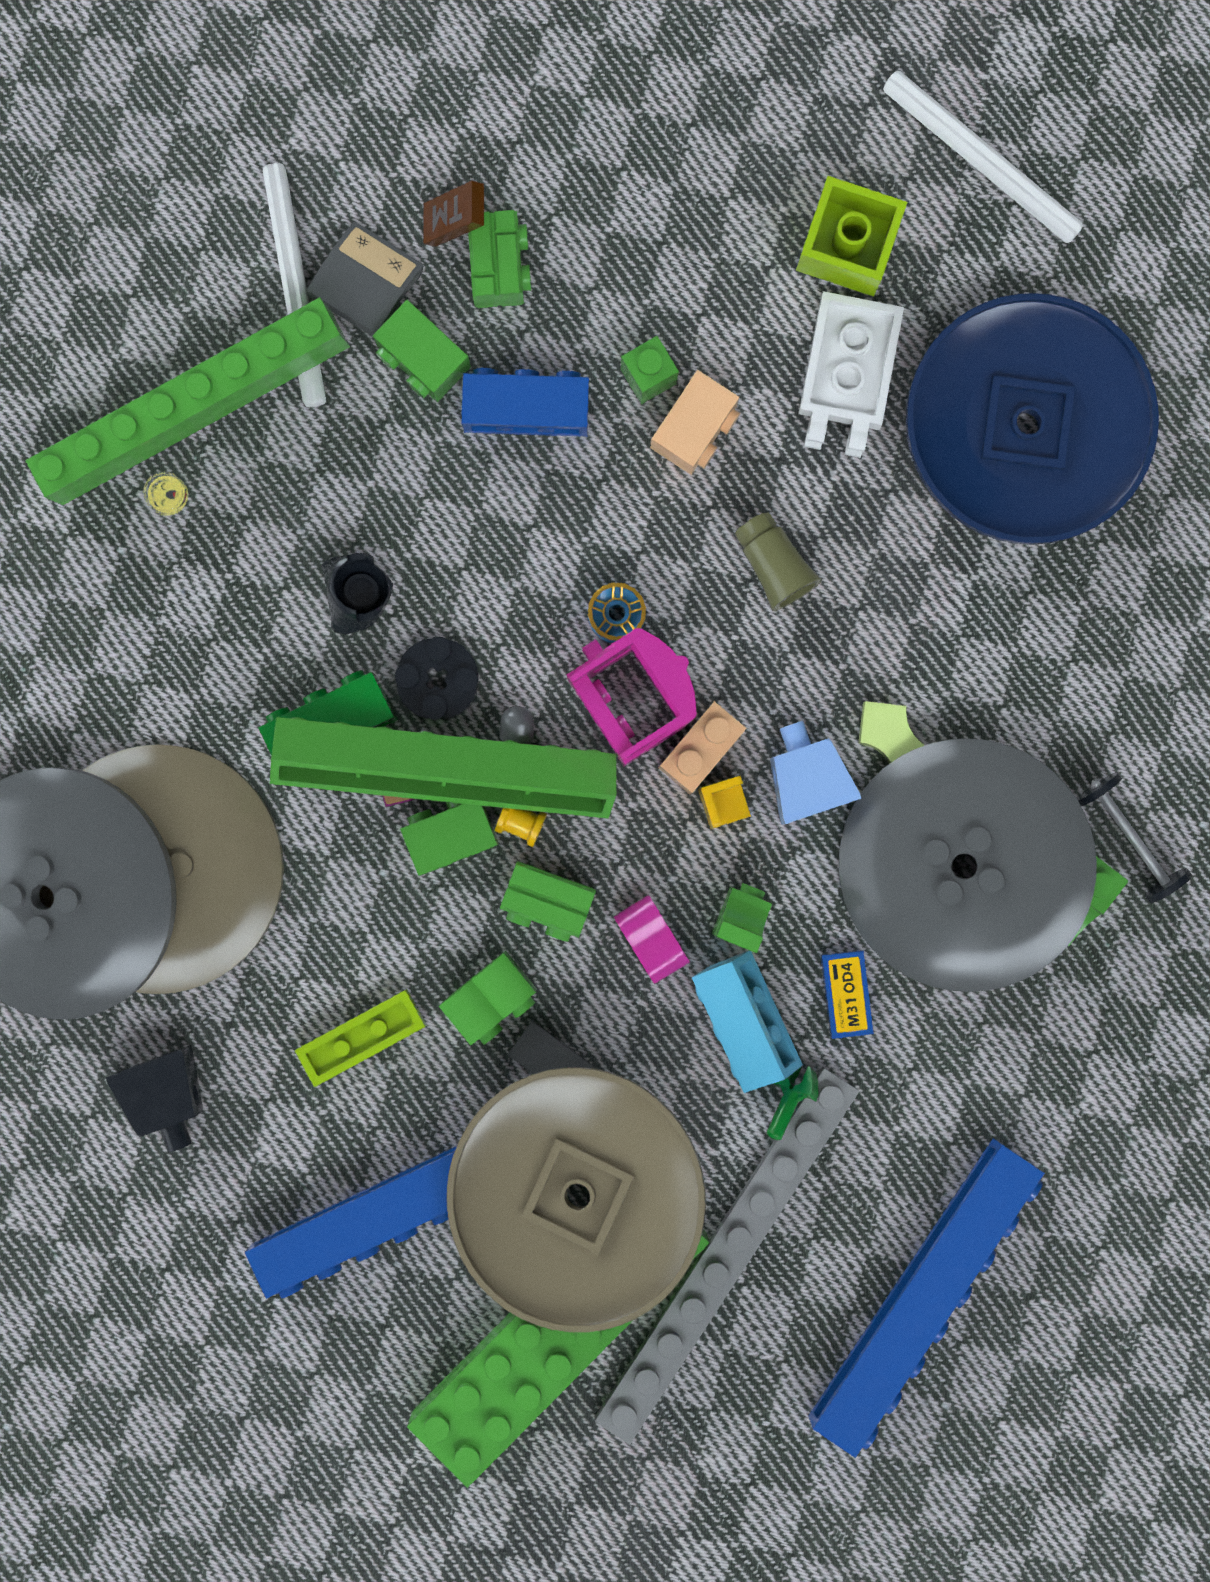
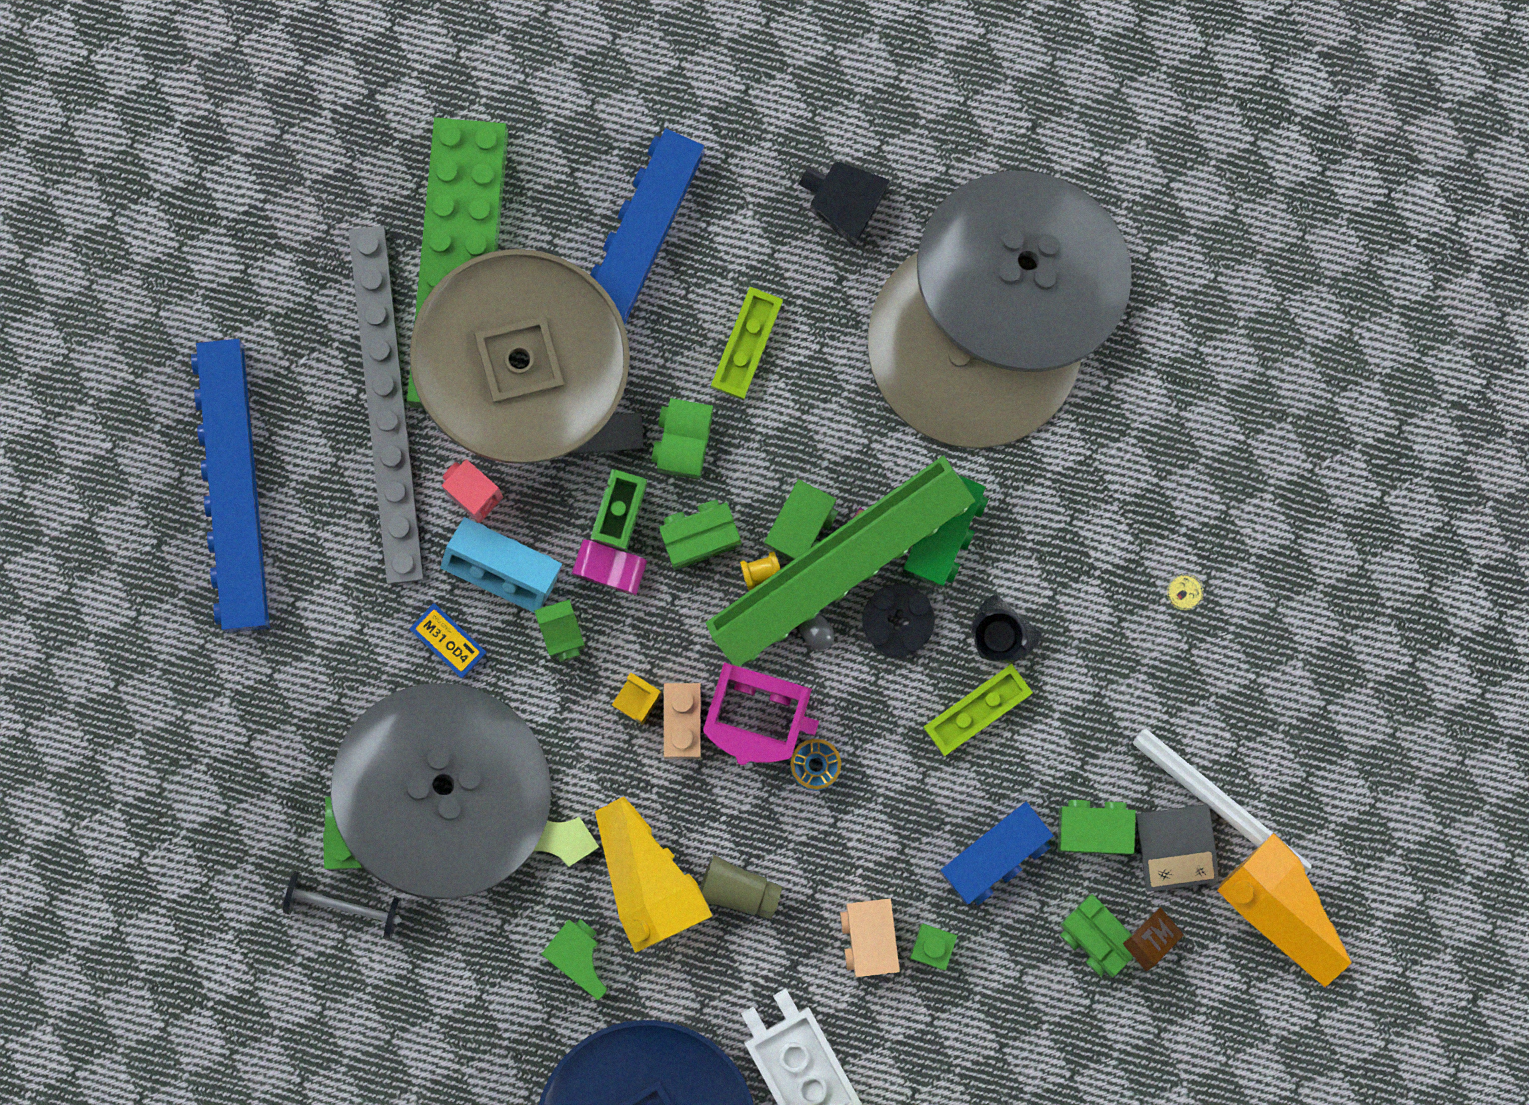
camera: 140 degrees right, 5 degrees down
bright green brick [25,297,350,505] -> none
green bar [766,1066,819,1141] -> none
light blue torso [770,721,861,825] -> none
none -> coral brick [442,459,503,523]
none -> bright green arch [541,919,608,1001]
none -> bright green brick [590,469,648,553]
none -> yellow wedge [595,796,712,953]
none -> lime plate [923,664,1033,757]
none -> light orange wedge [1217,832,1352,987]

